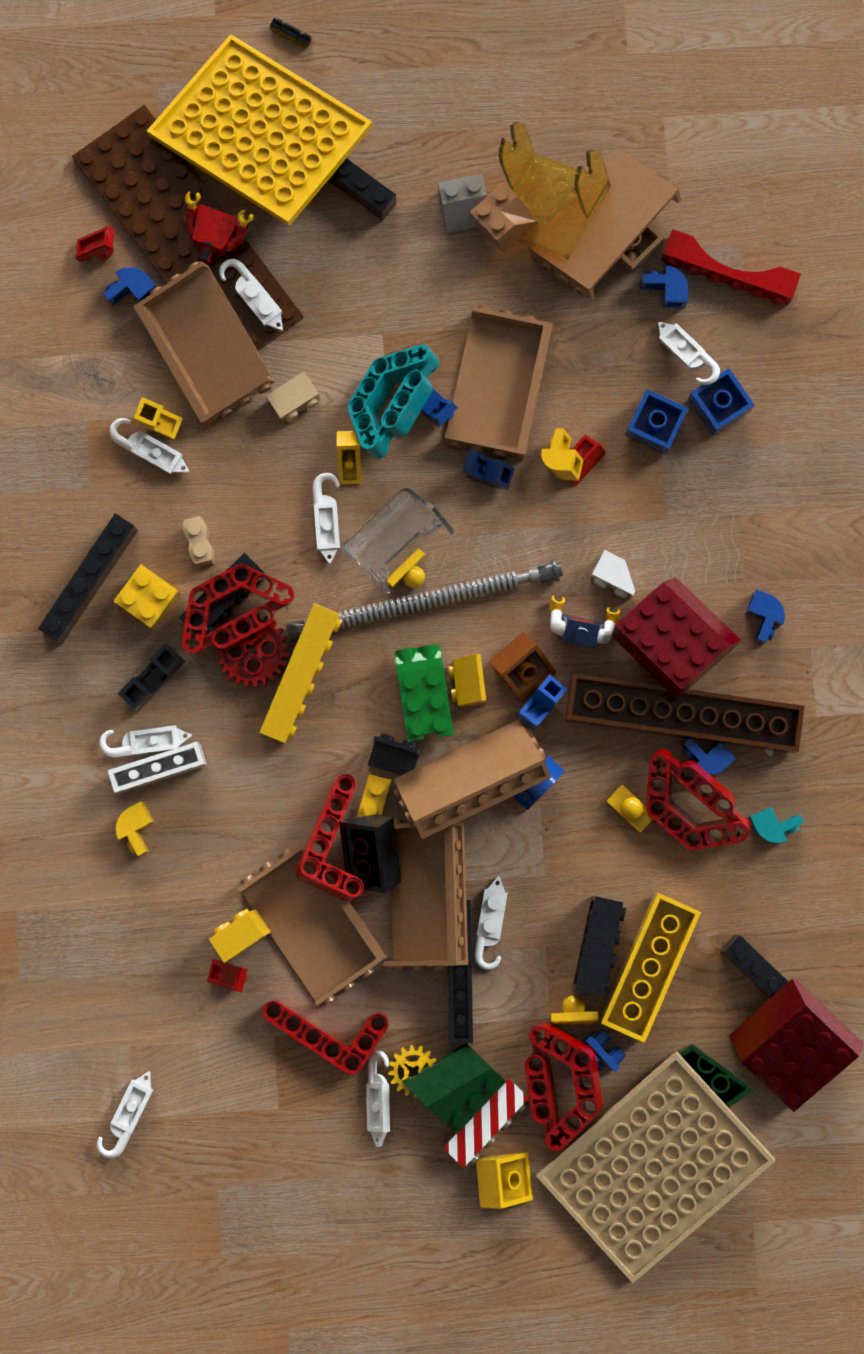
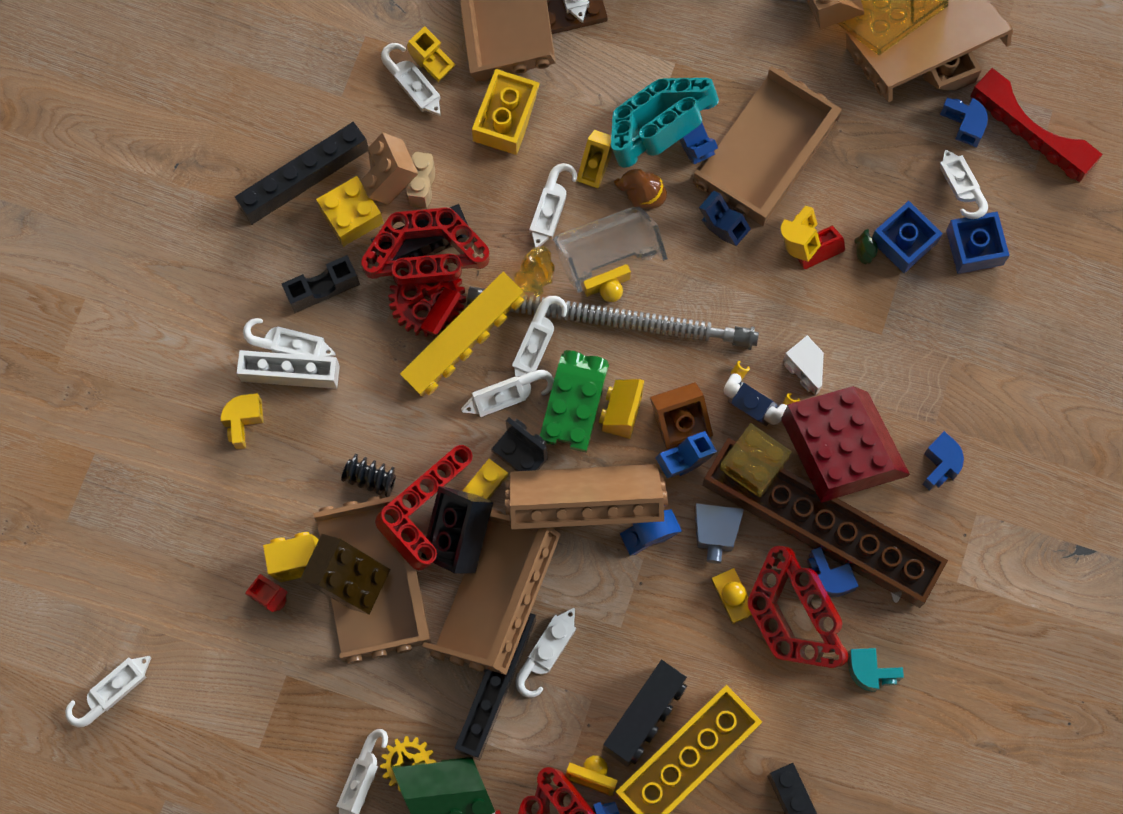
camera: 25 degrees right, 10 degrees down
red beam [262,1000,389,1075] -> none
tan brick [266,372,320,423] -> none
none -> dark brown brick [300,534,391,615]
none -> black piece [341,454,396,498]
none -> medium nougat slope [361,132,418,205]
none -> red slope [421,288,461,337]
none -> white plate [461,370,554,417]
none -> yellow slope [472,69,540,155]
none -> white plate [512,296,567,377]
none -> clear yellow hair [514,246,555,296]
none -> dark orange hair [614,169,667,209]
none -> sand blue torso [695,503,743,564]
none -> clear yellow brick [720,423,792,498]
none -> dark green animal [854,229,878,265]

